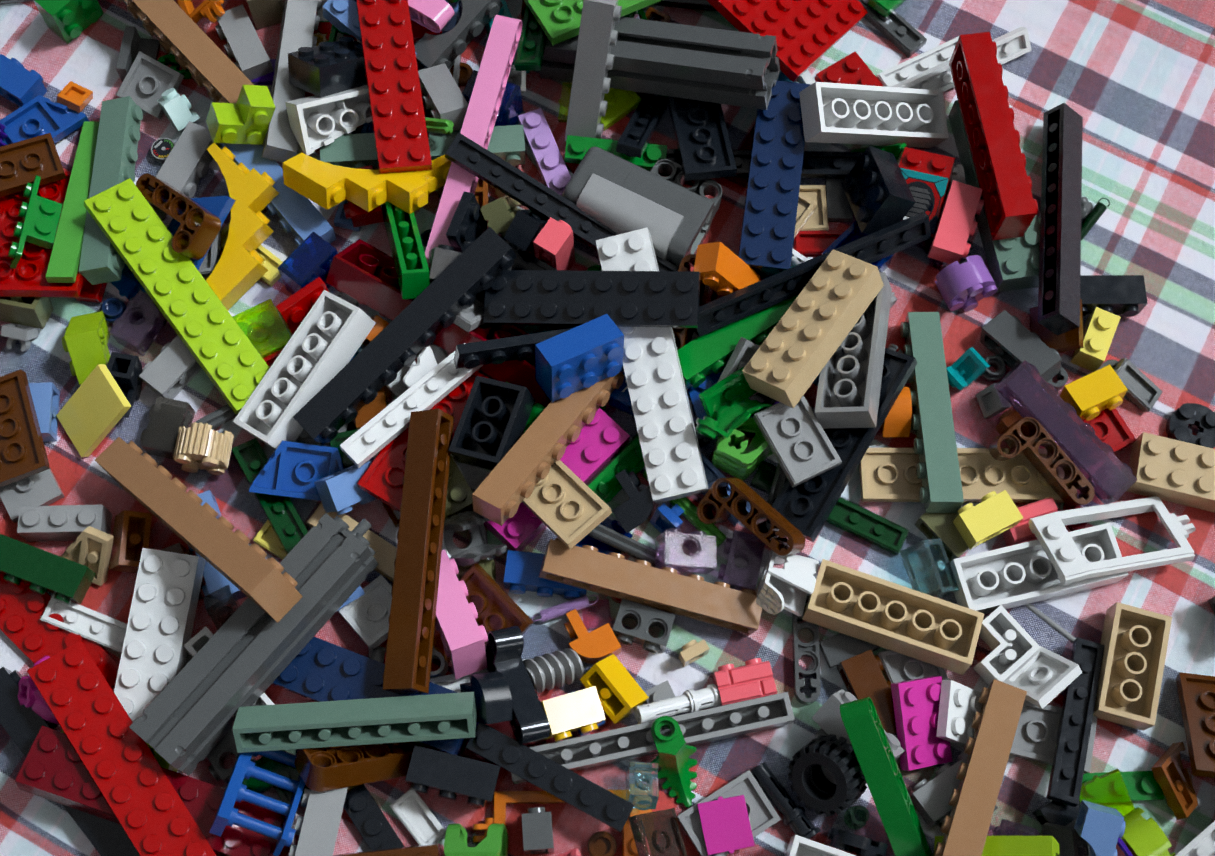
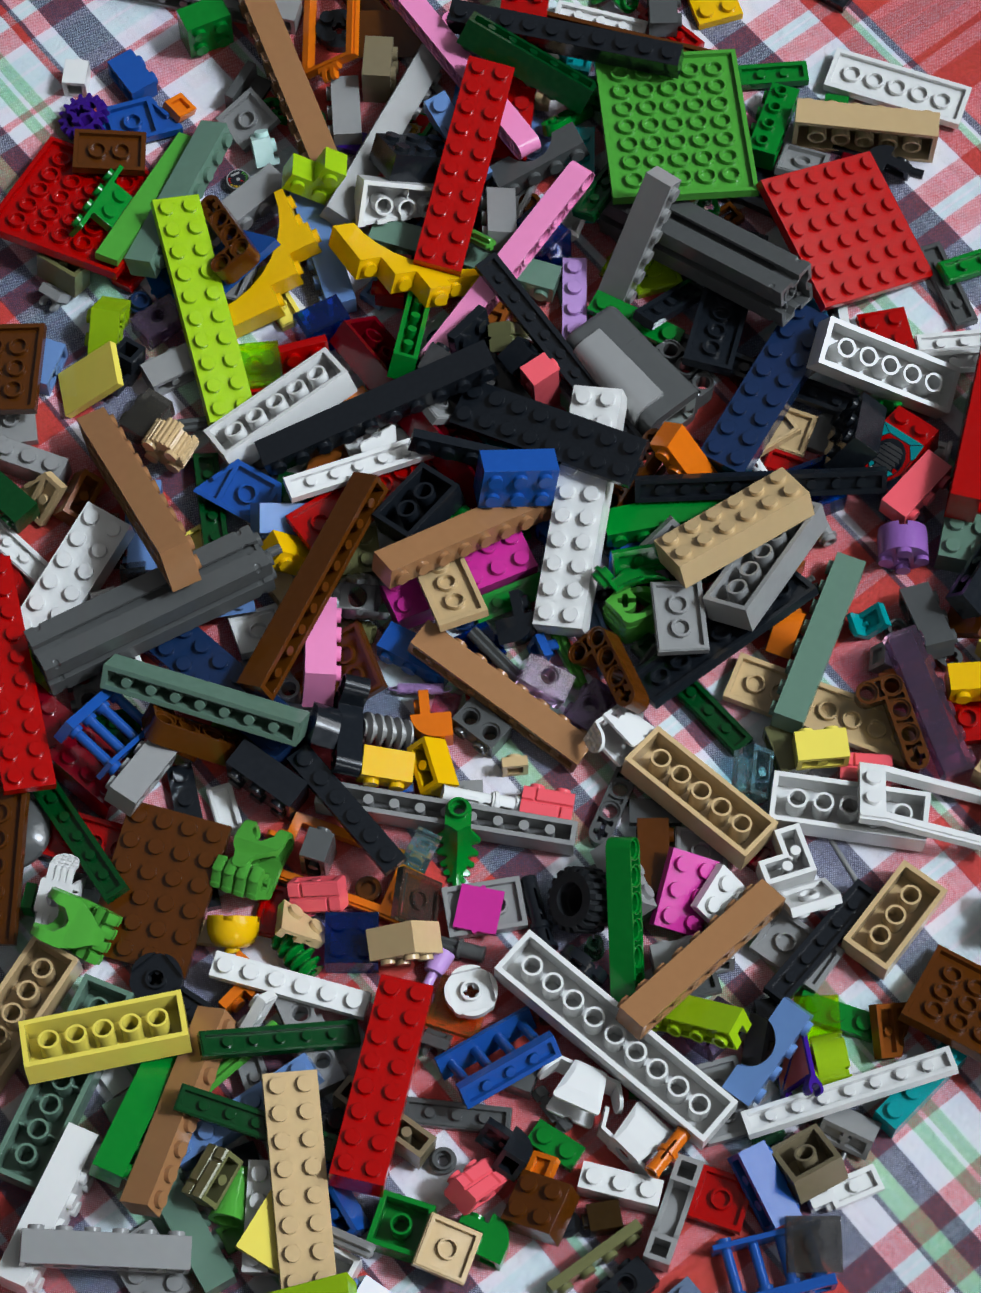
camera: 25 degrees right, 5 degrees down
none -> yellow brick [261,530,309,576]

